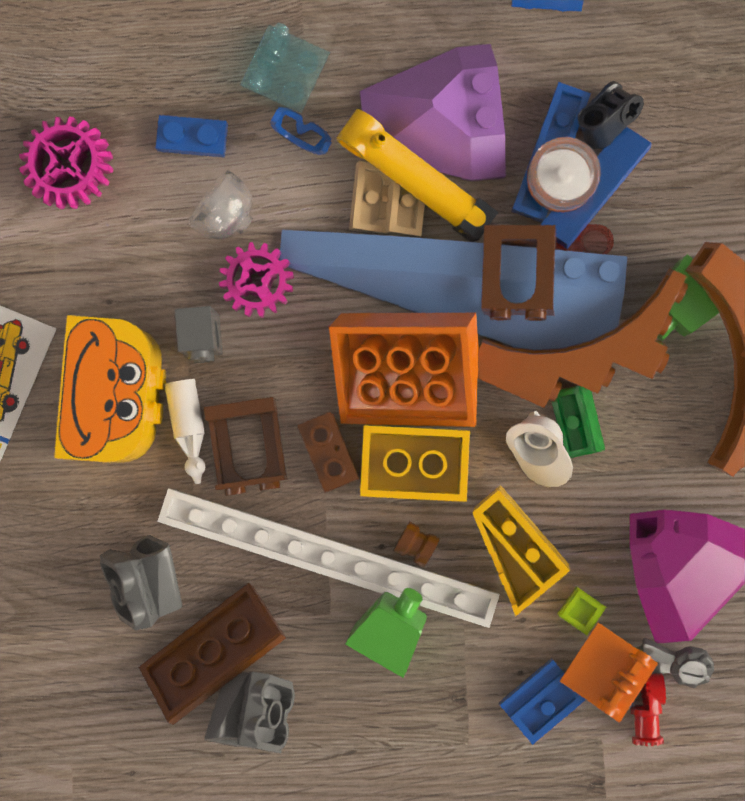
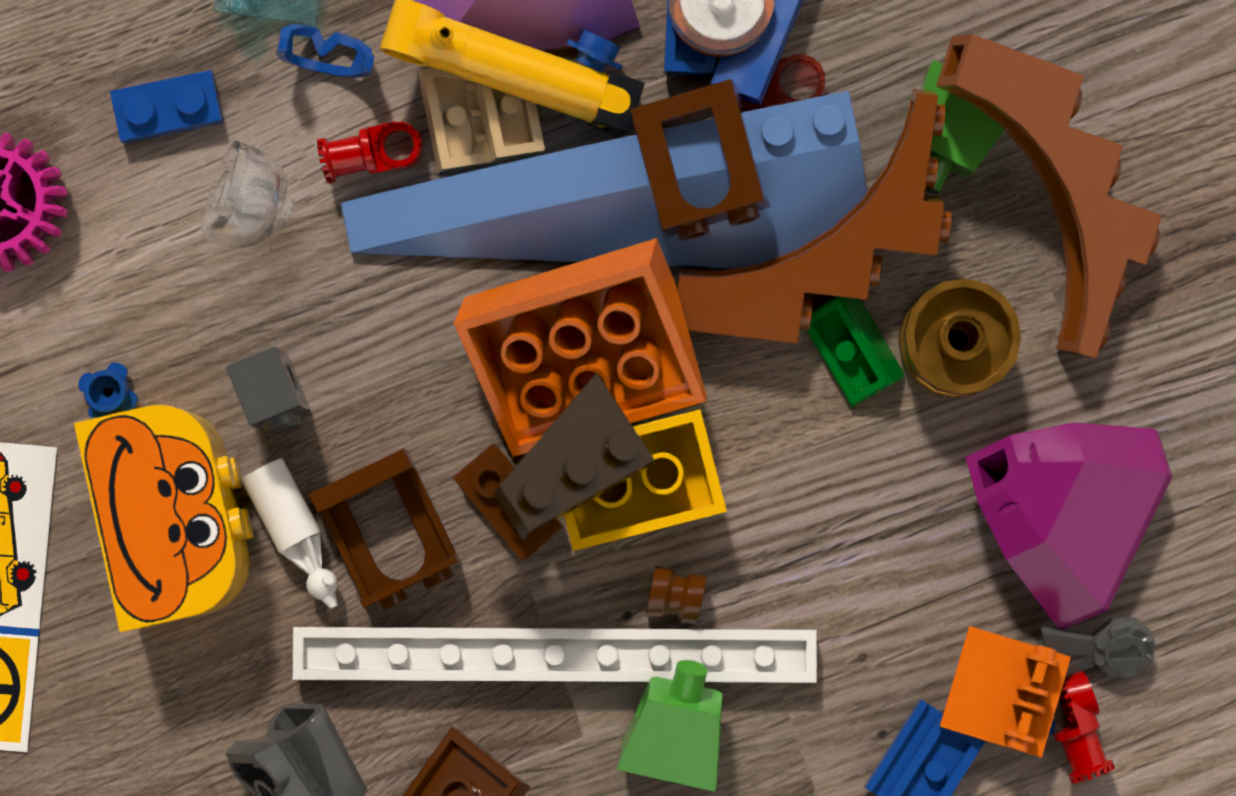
camera: 25 degrees left, 0 degrees up
dark pink gear [219,242,294,318] -> none
yellow wedge [472,485,570,616] -> none
white piece [506,411,573,487] -> none
lime tile [557,586,607,635] -> none
none -> blue plate [78,362,138,419]
none -> red connector [317,121,424,184]
none -> dark brown wing [493,372,655,539]
none -> blue plate [566,29,623,72]
none -> pearl gold wheel [898,278,1022,398]

